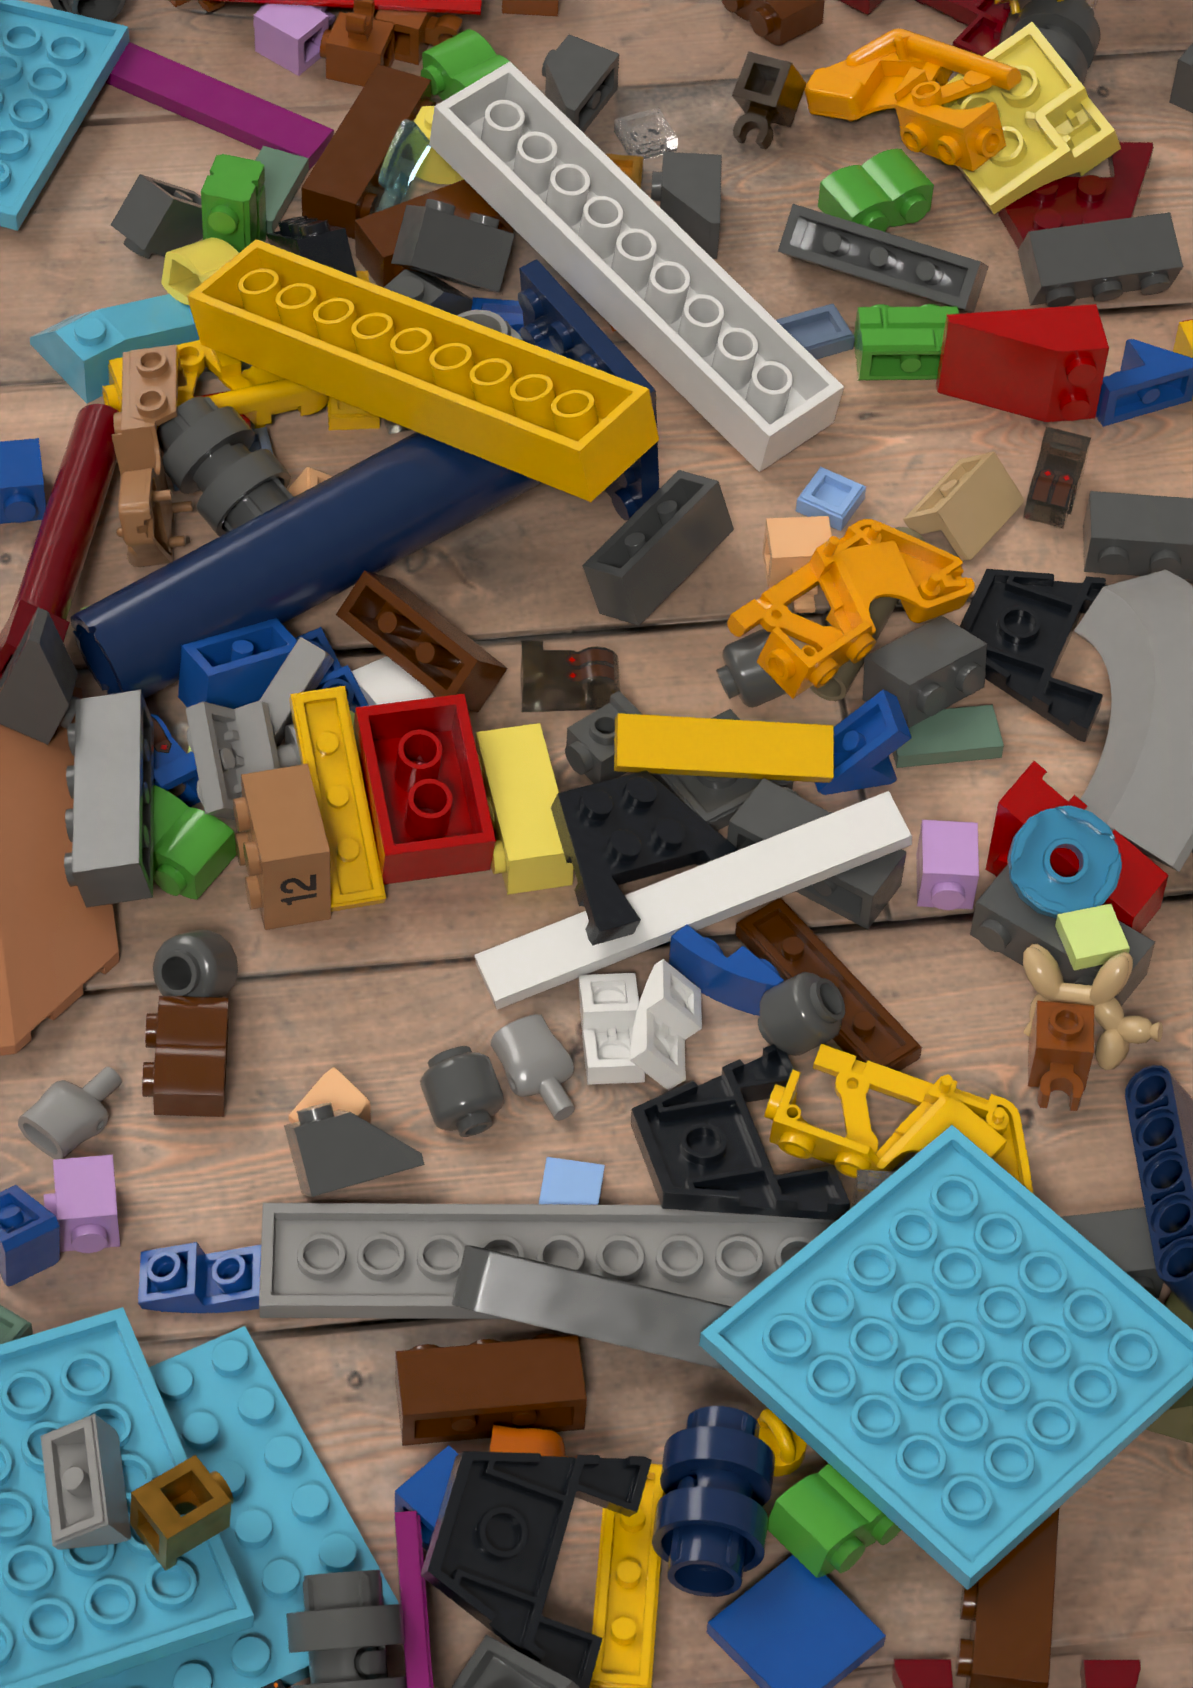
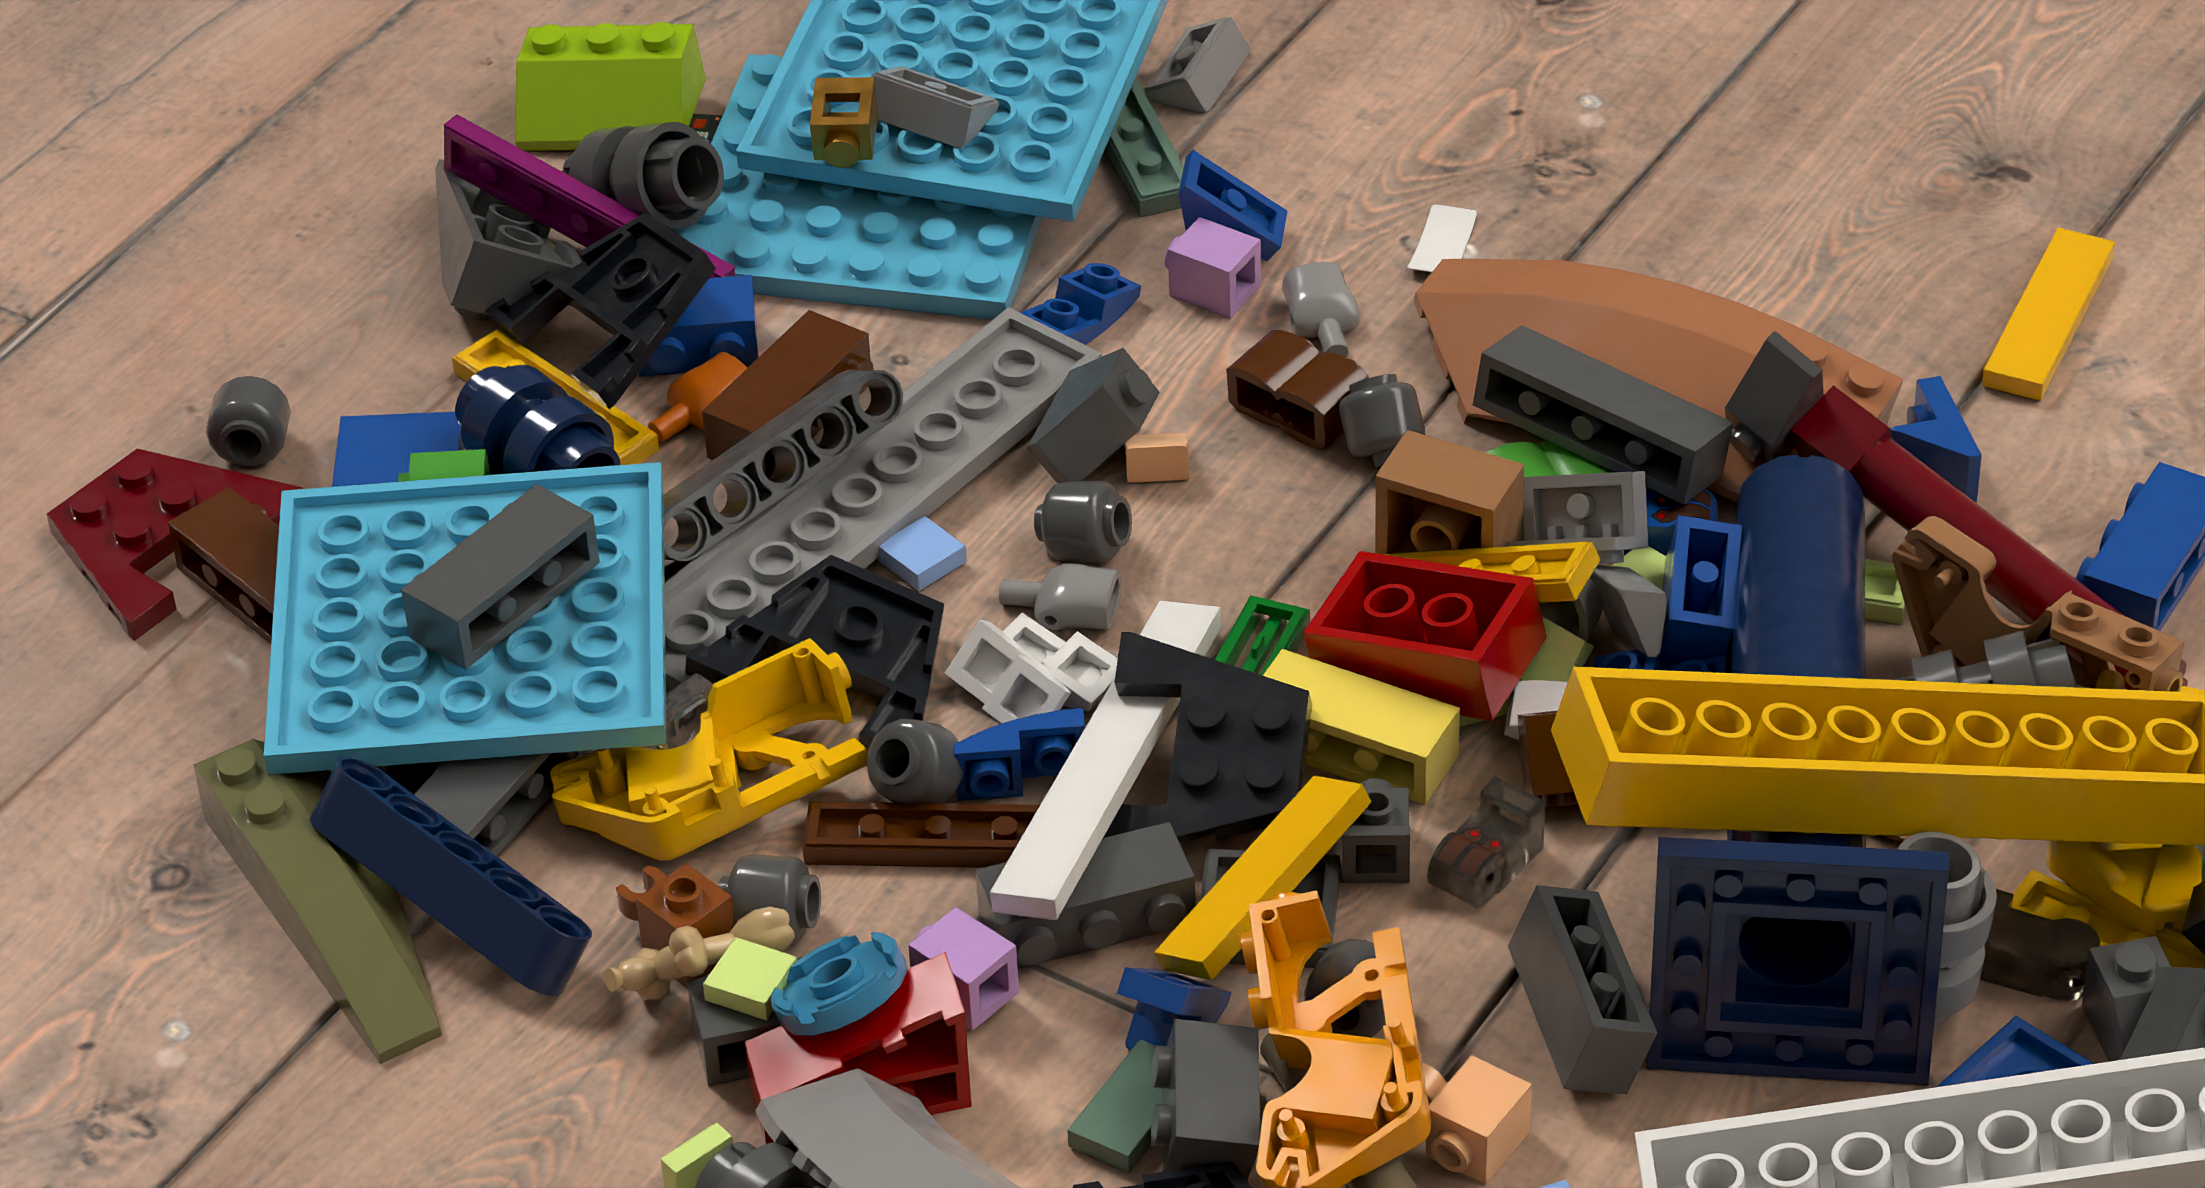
camera: 135 degrees right, 10 degrees down
none -> dark grey brick [401,484,600,670]
none -> dark grey head [718,854,821,943]
none -> green tile [1215,595,1310,675]

